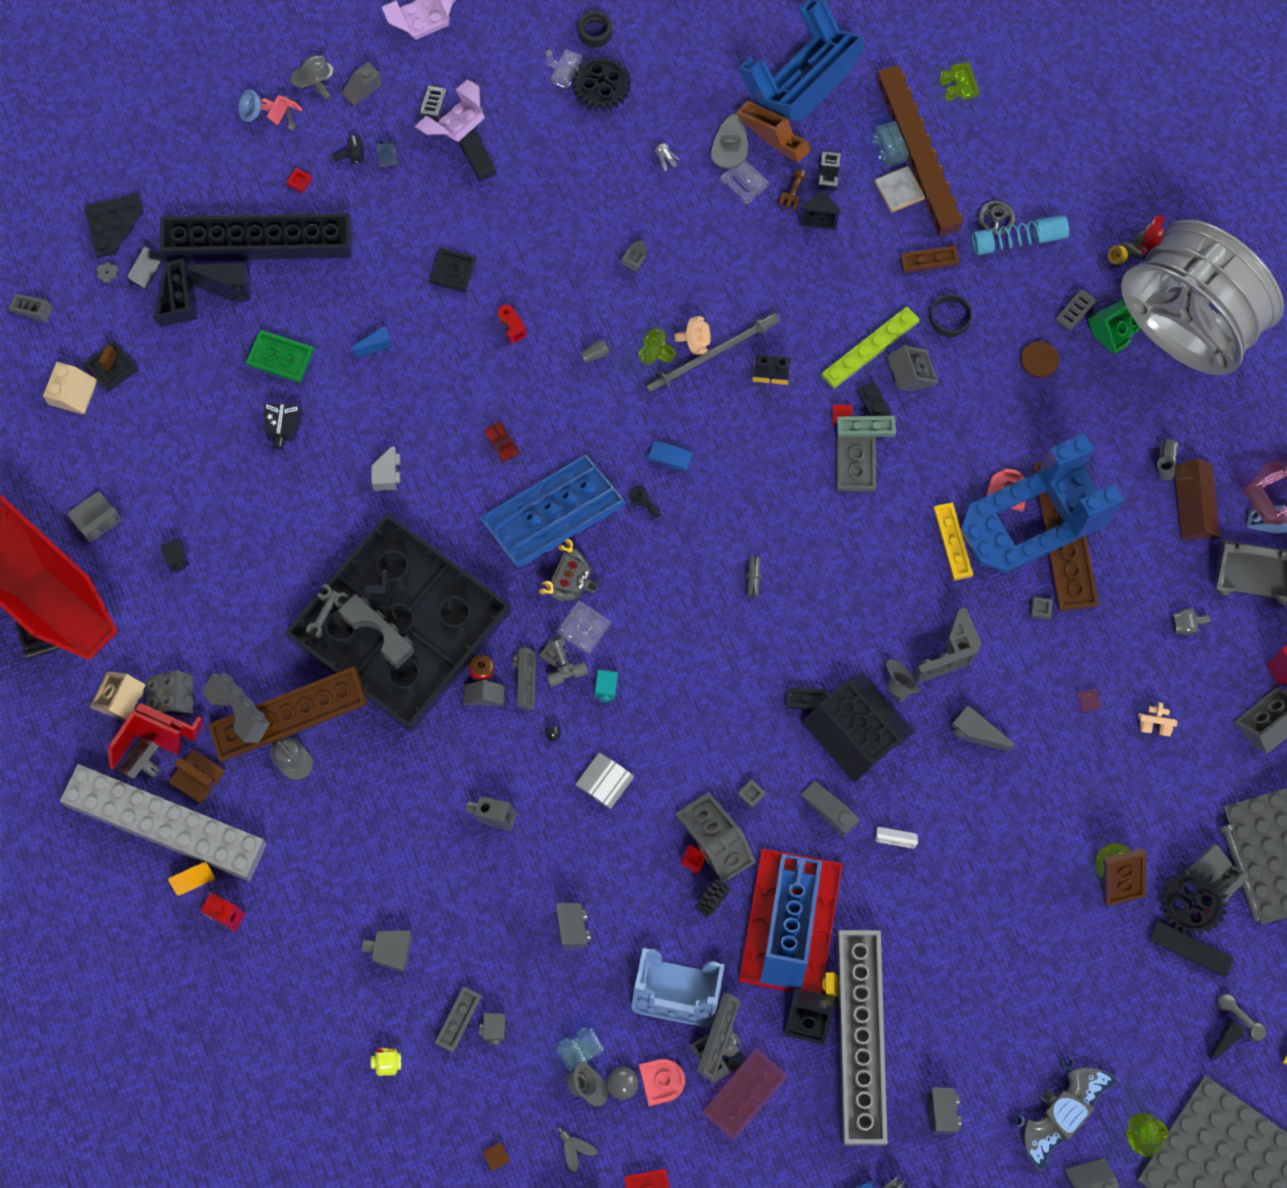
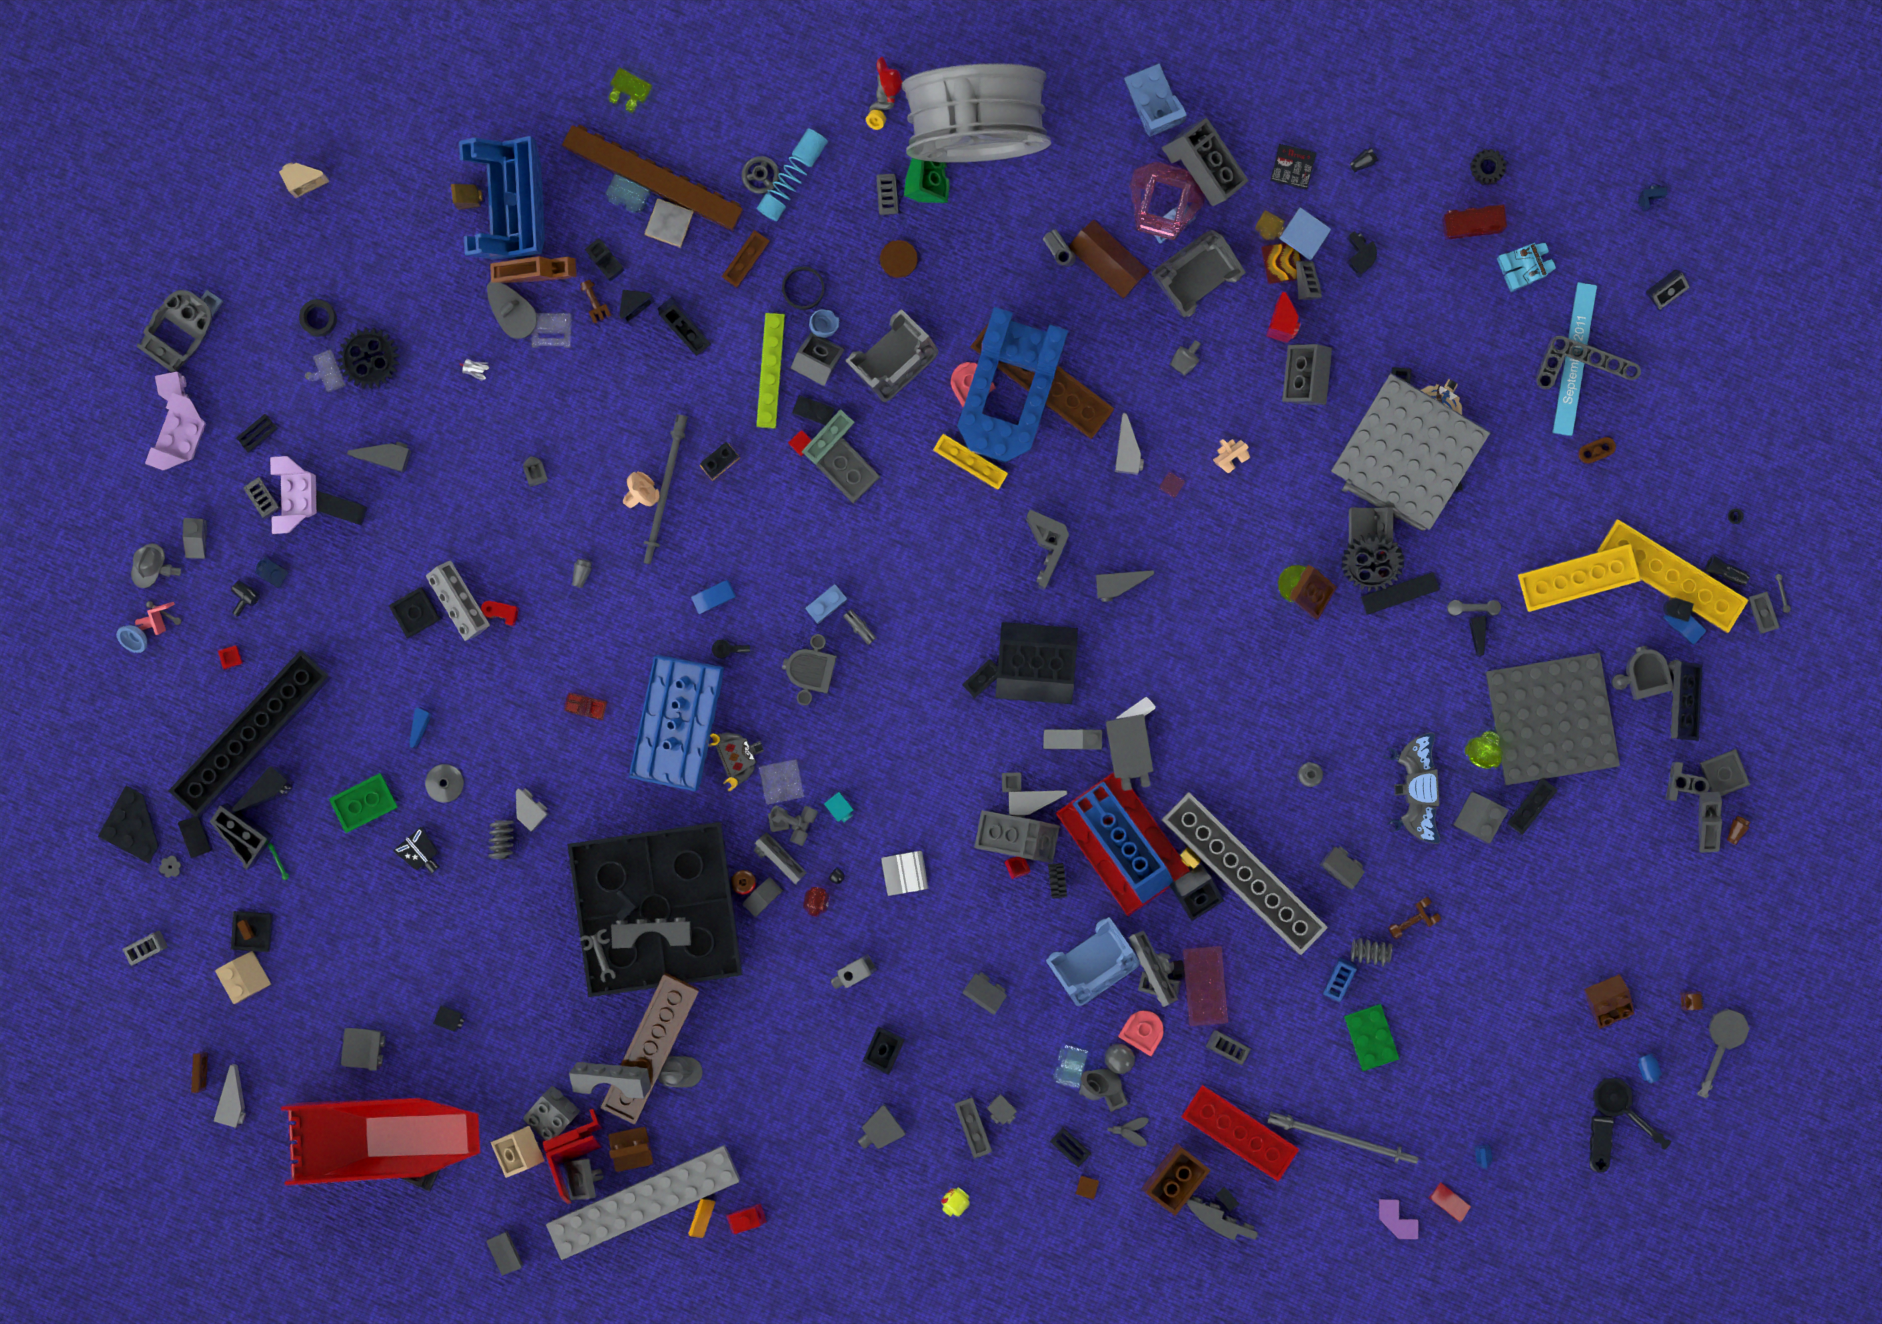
camera: 40 degrees left, 15 degrees up
clear neon green tile [639,328,676,365] -> none
dark grey piece [886,659,920,702] -> none
dark grey tile [1030,597,1053,620] -> none
none -> black tile [236,414,278,453]
none -> green hinge [268,843,289,880]
none -> dark grey slope [347,442,411,473]
none -> dark grey dish [425,764,464,802]
none -> light grey brick [426,560,490,641]
none -> pearl gold slope [451,184,483,210]
none -> dark grey panel [486,1231,524,1276]
none -> dark grey piece [488,820,514,859]
none -> black slope [658,297,711,356]
none -> dark grey piece [782,634,837,706]
none -> clear red head [803,887,830,917]
none -> medium blue brick [805,584,848,624]
none -> medium blue hair [809,309,839,338]
none -> dark grey windscreen [845,309,939,402]
none -> black slope [862,1026,905,1075]
none -> light grey slope [1009,791,1067,818]
none -> black tile [1050,1127,1091,1168]
none -> dark grey tile [1104,1088,1128,1112]
none -> dark grey tile [1105,714,1153,791]
none -> light grey slope [1115,413,1144,475]
none -> dark grey slope [1206,1030,1251,1066]
none -> dark grey head [1297,762,1323,787]

